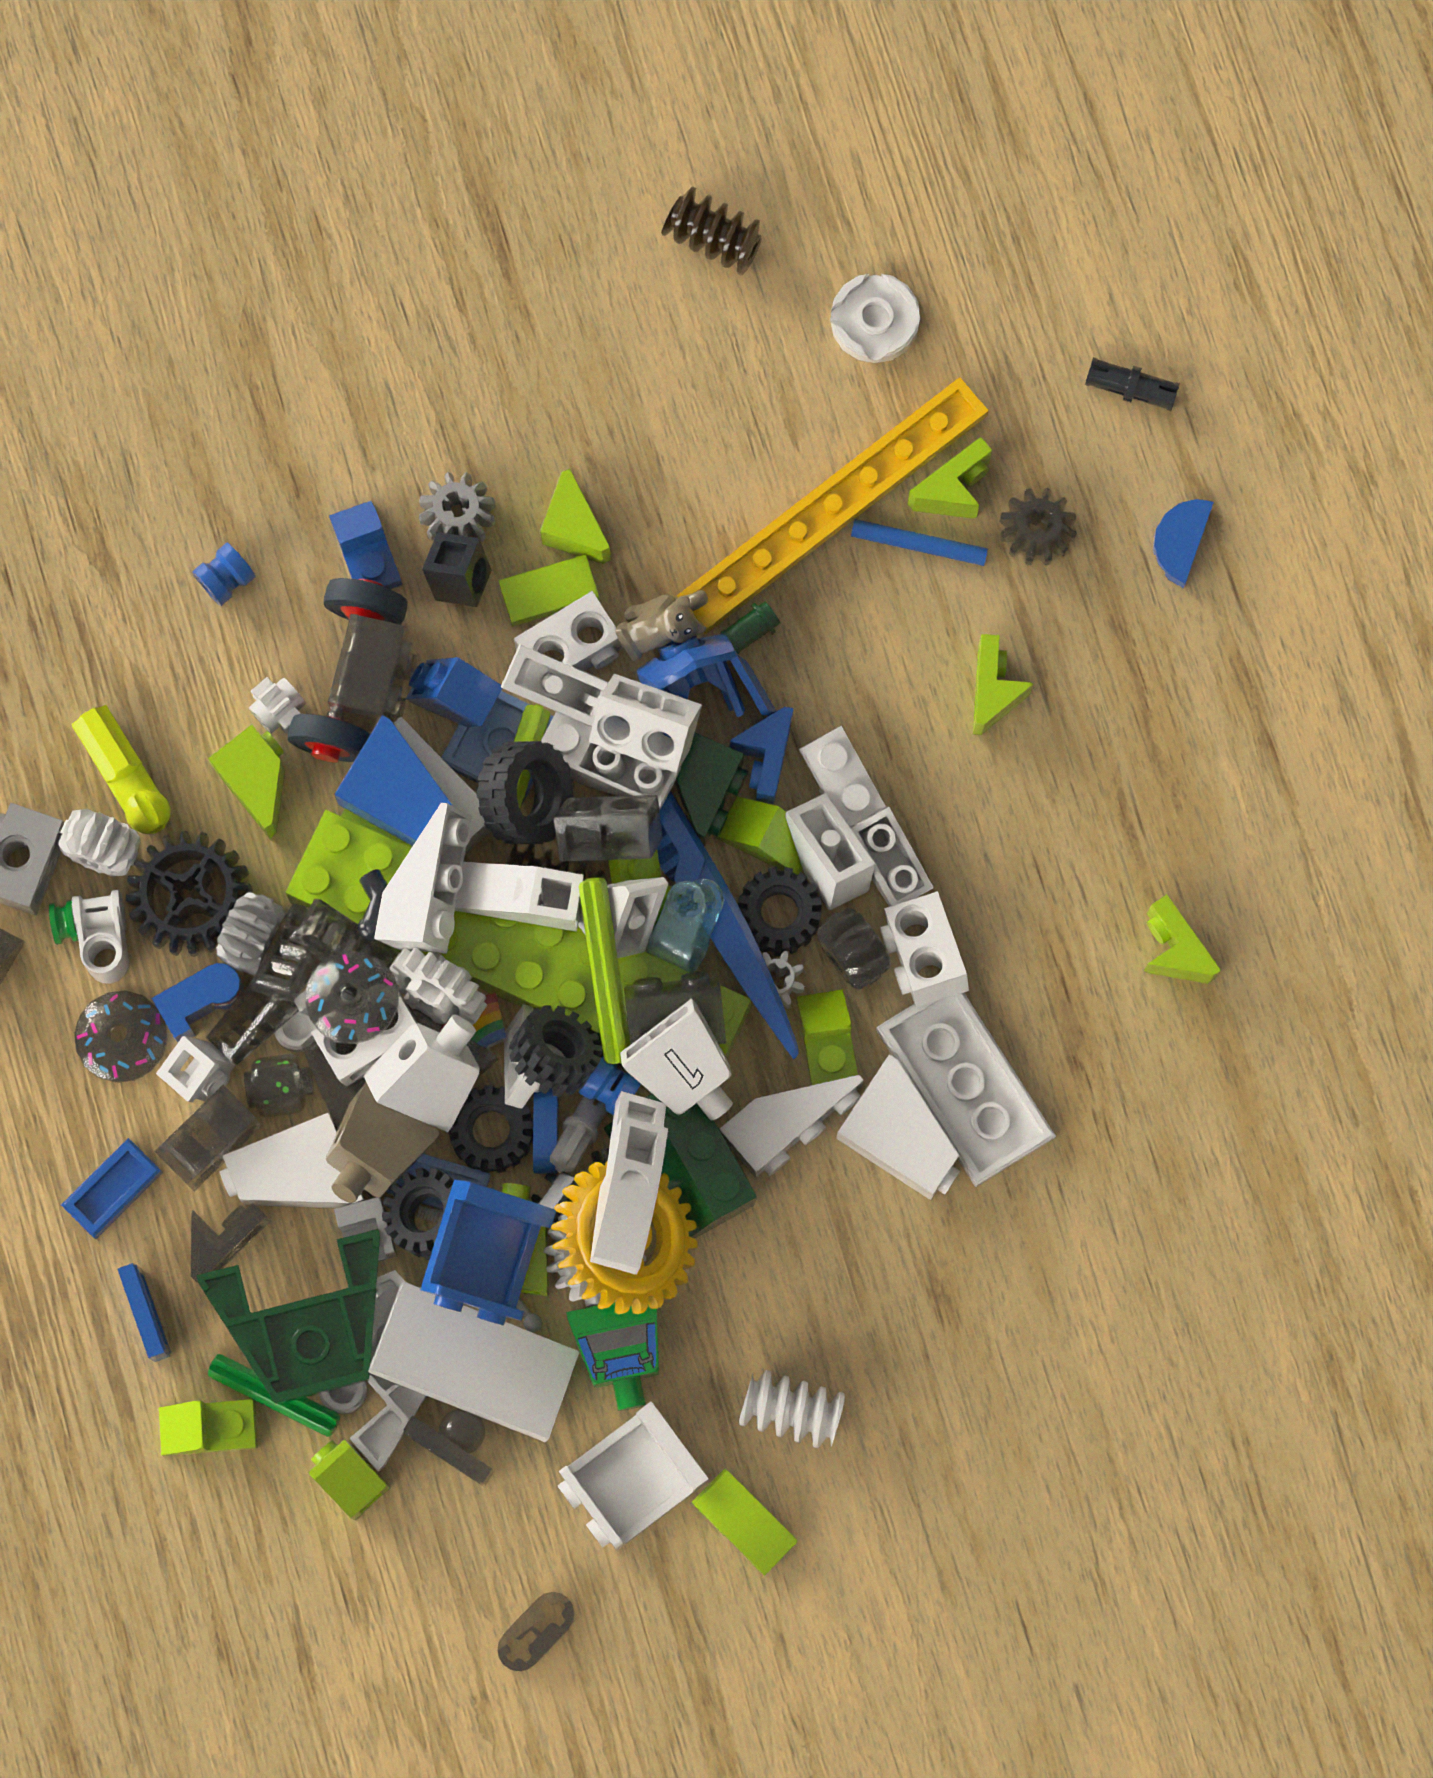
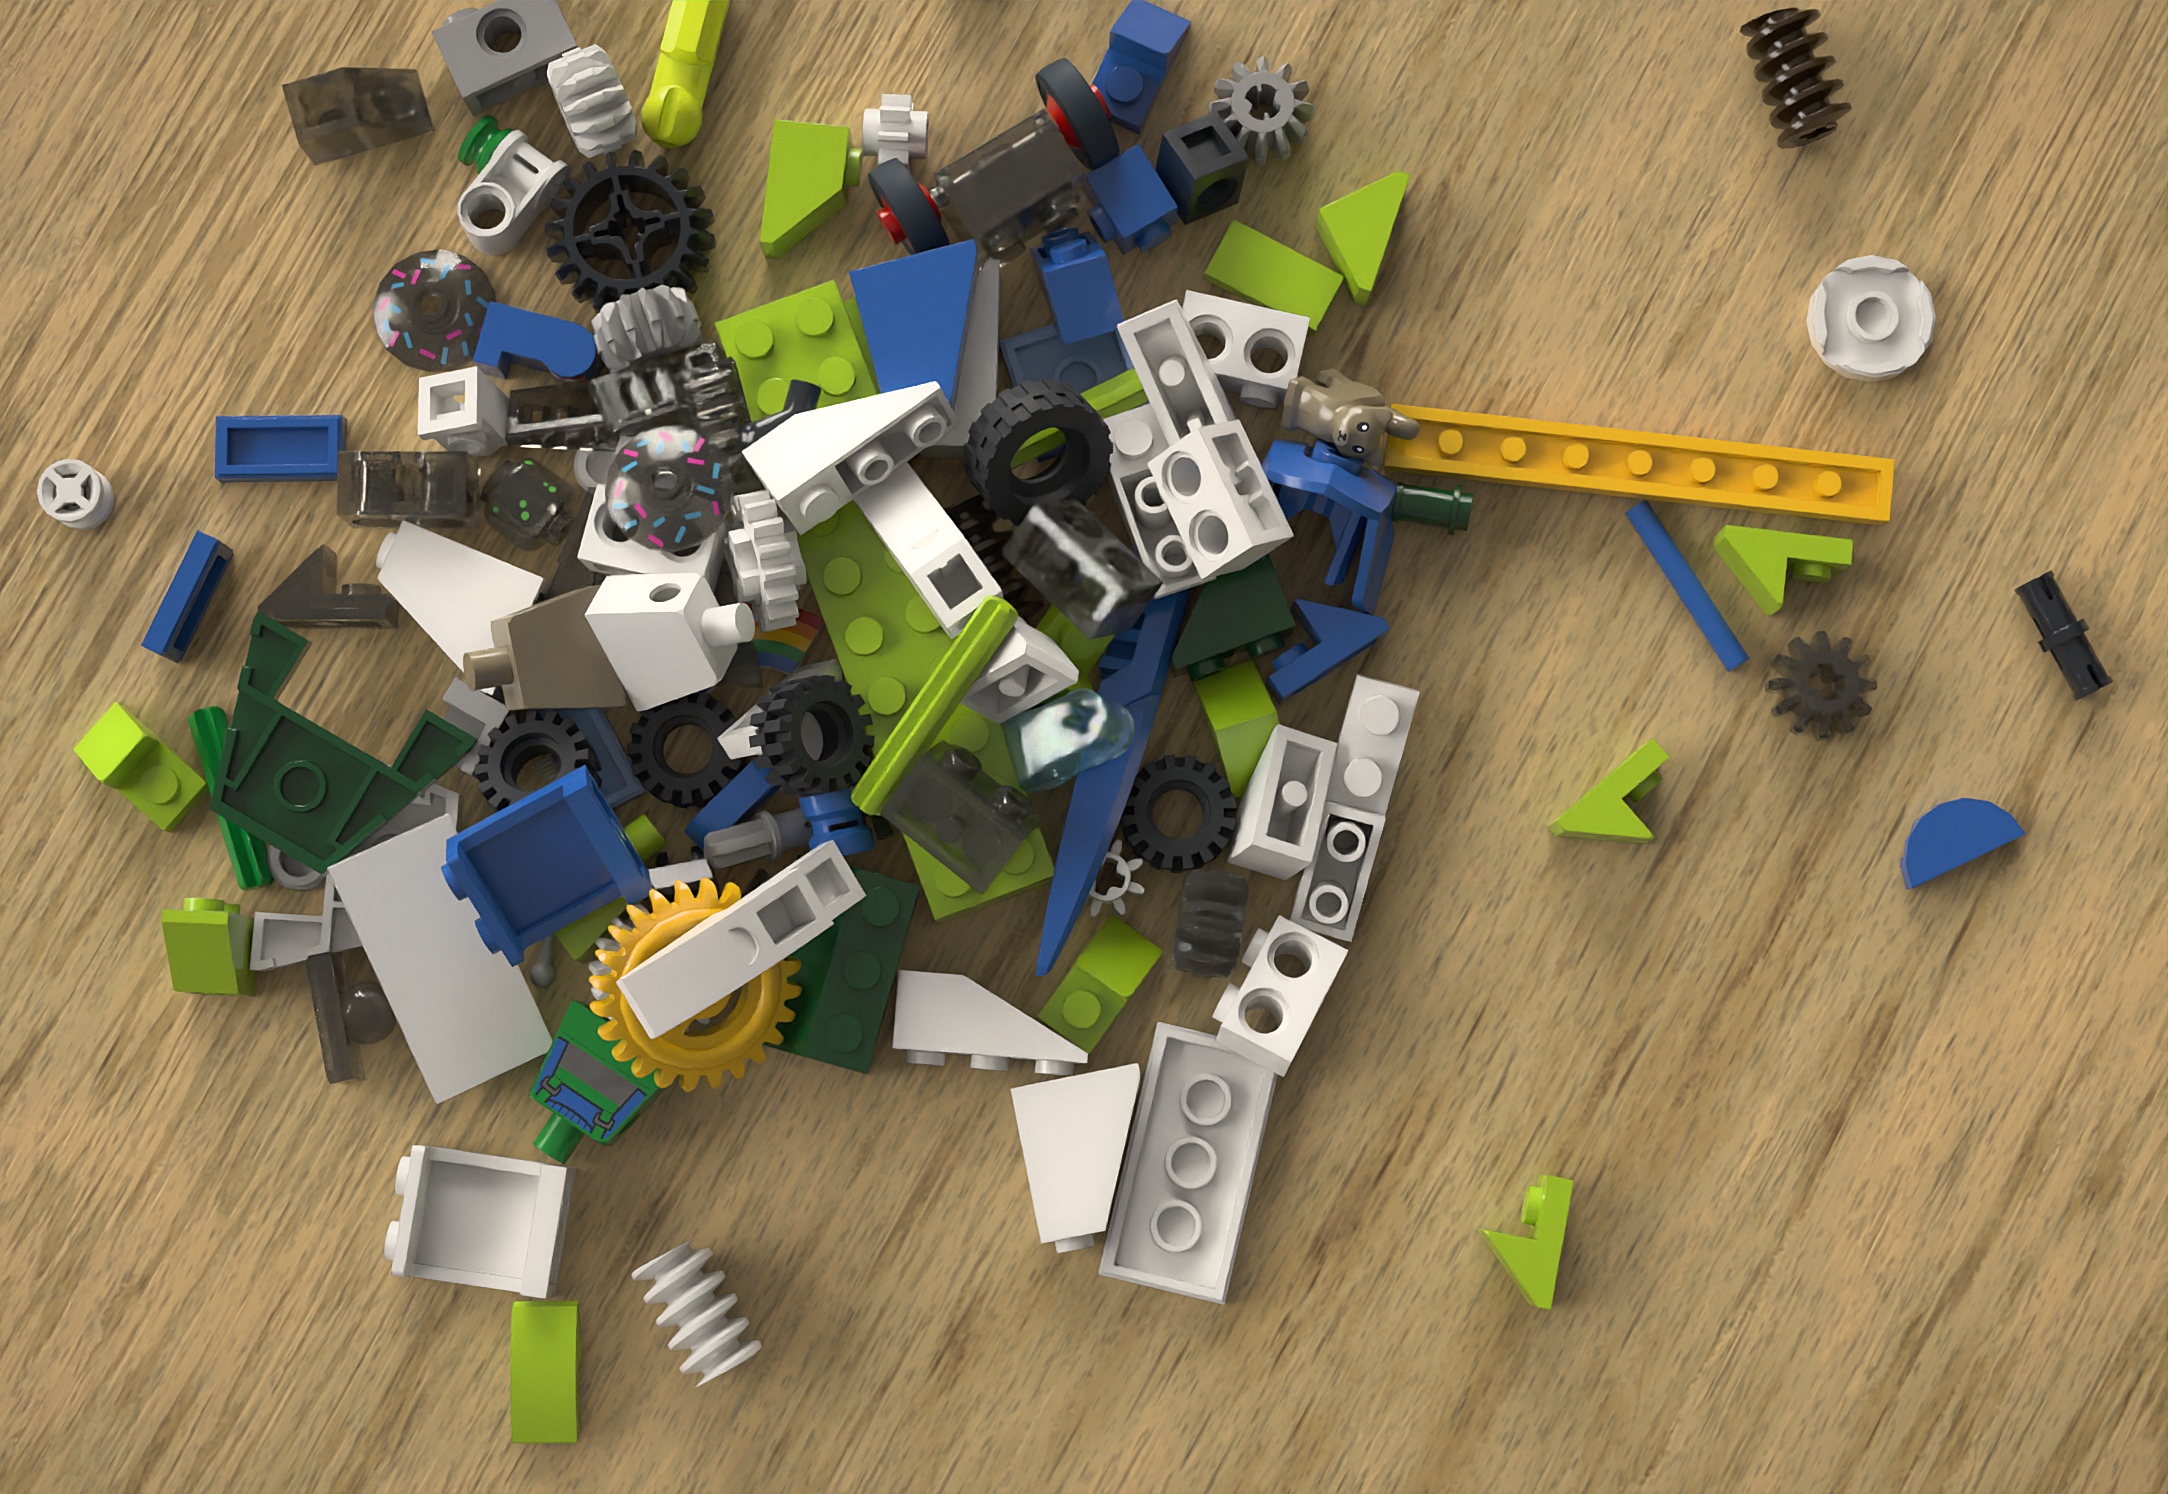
camera: 45 degrees right, 5 degrees up
clear smoke beam [497,1592,575,1672] -> none
white torso [620,998,733,1121] -> none
none -> white wheel [37,459,115,530]
none -> blue brick [1084,144,1178,255]

